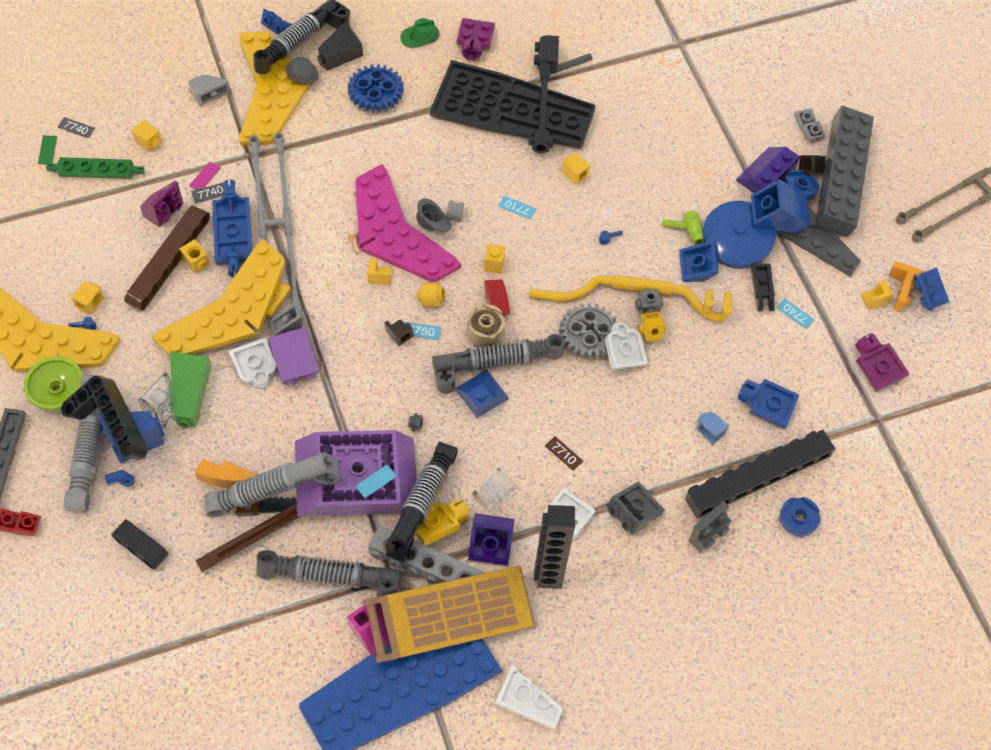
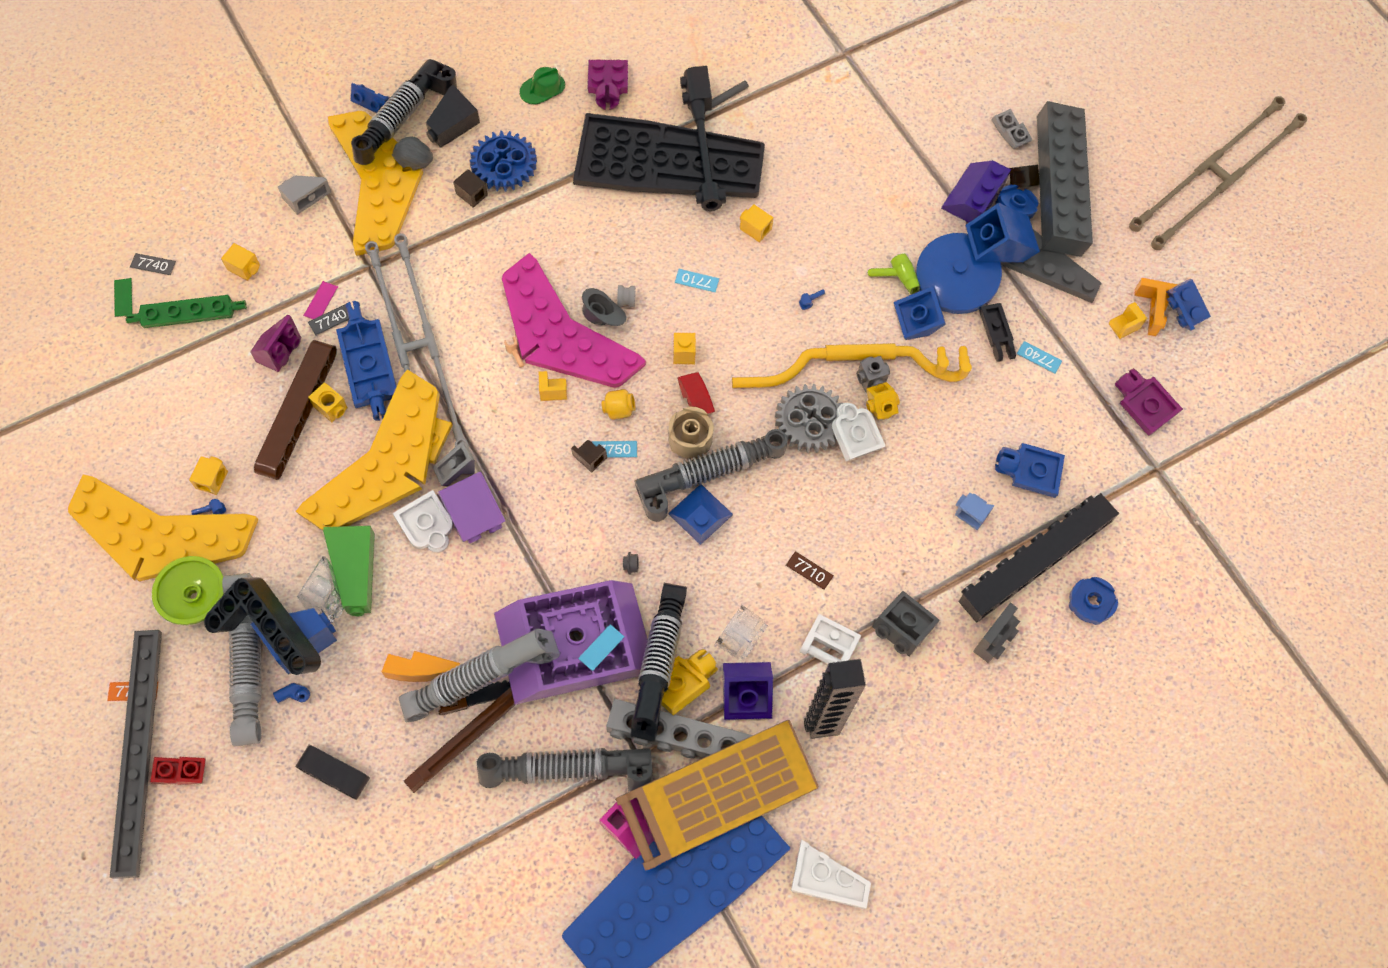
camera: 10 degrees left, 5 degrees up
none -> dark brown panel [453,170,488,208]

